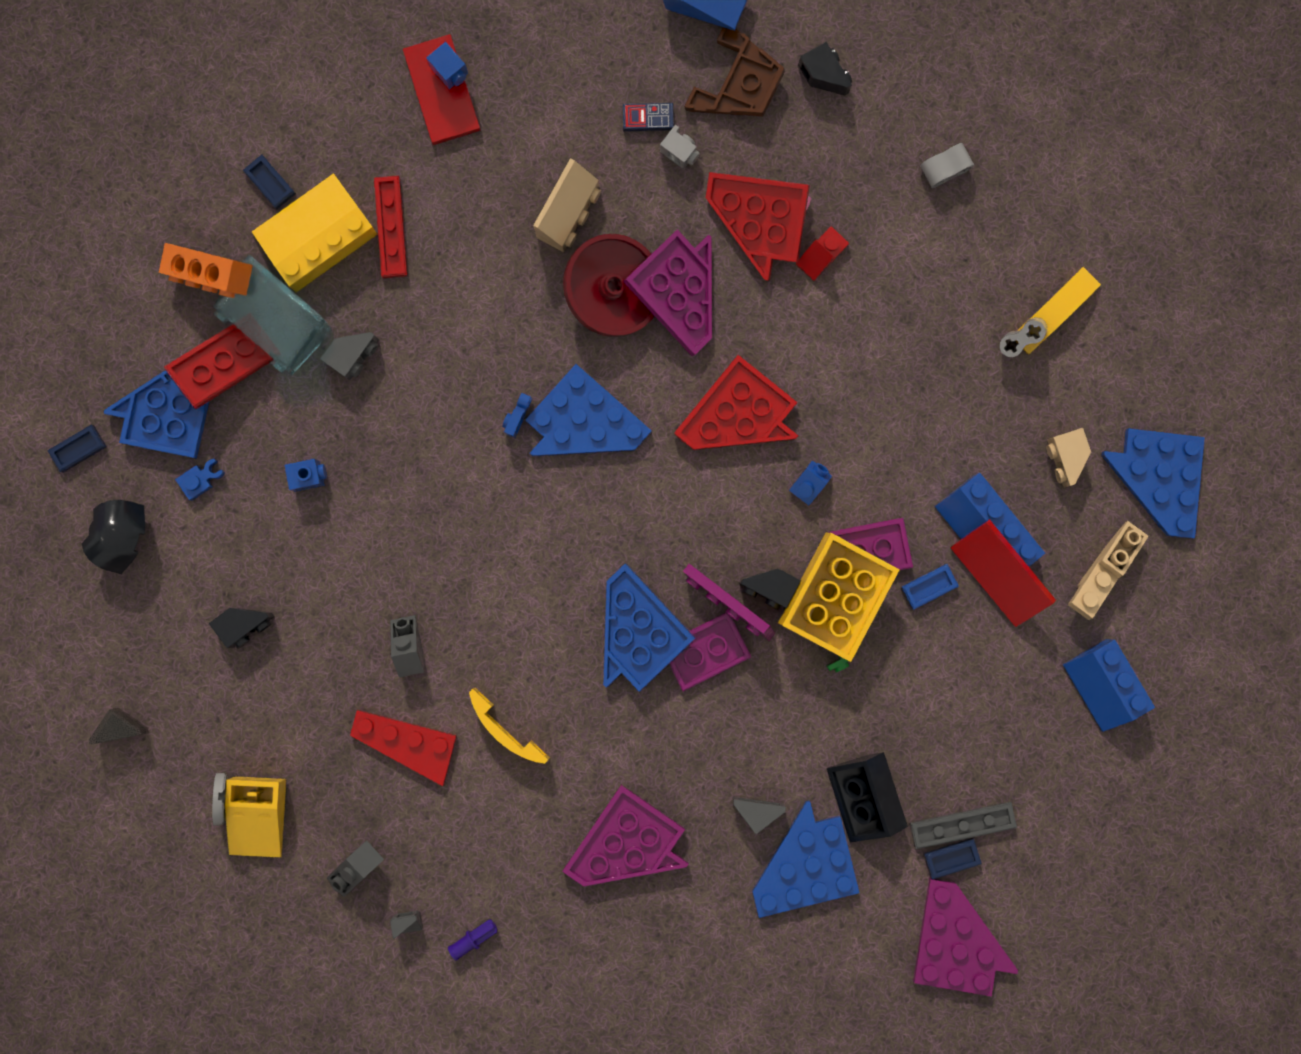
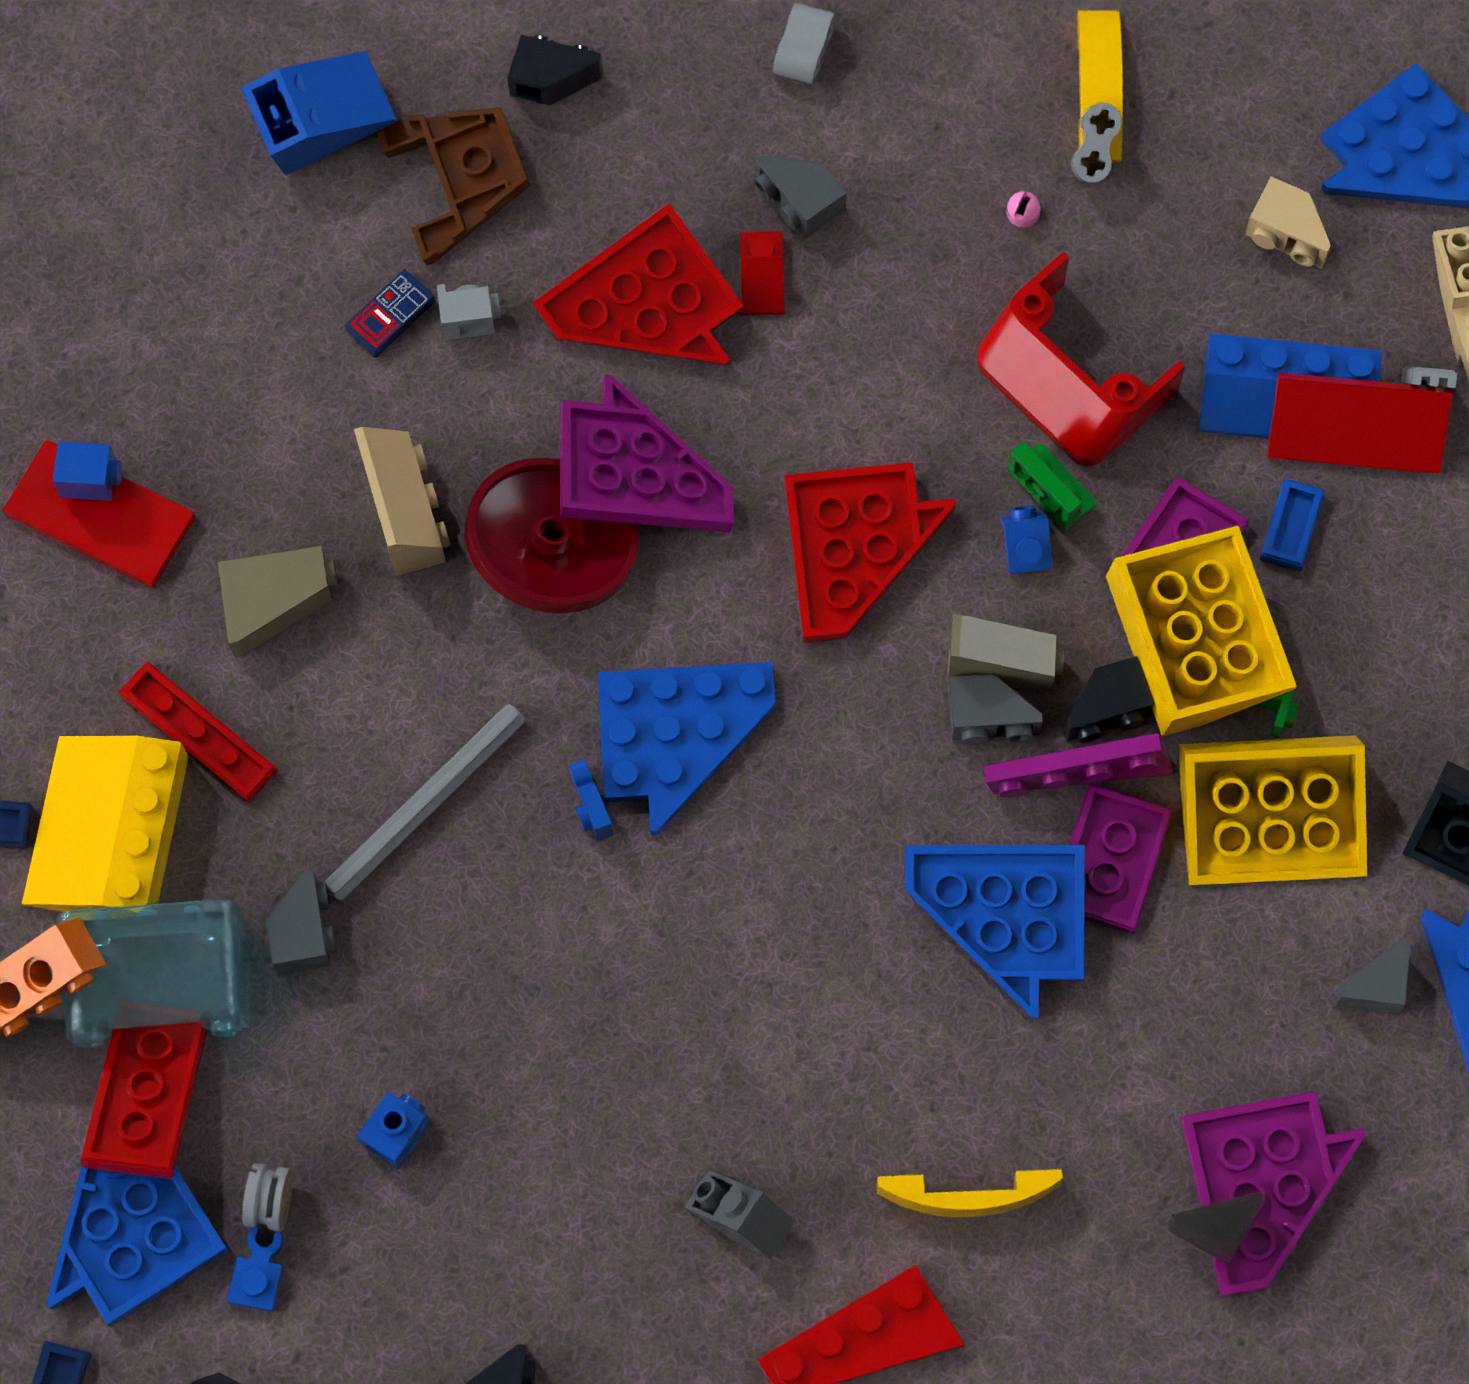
camera: 45 degrees left, 15 degrees down
none -> dark tan slope [218,546,338,657]
none -> light grey wheel [242,1163,293,1232]
none -> light grey axle [324,704,525,901]
none -> dark grey slope [754,156,847,238]
none -> dark tan slope [947,614,1064,690]
none -> dark grey slope [948,674,1042,745]
none -> red windscreen [977,252,1185,466]
none -> bright pink hinge [1006,191,1041,227]
none -> green bracket [1008,441,1096,532]
none -> clear smoke slope [1168,1191,1264,1265]
none -> yellow slope [1179,735,1367,885]
none -> light grey tile [1402,366,1457,388]

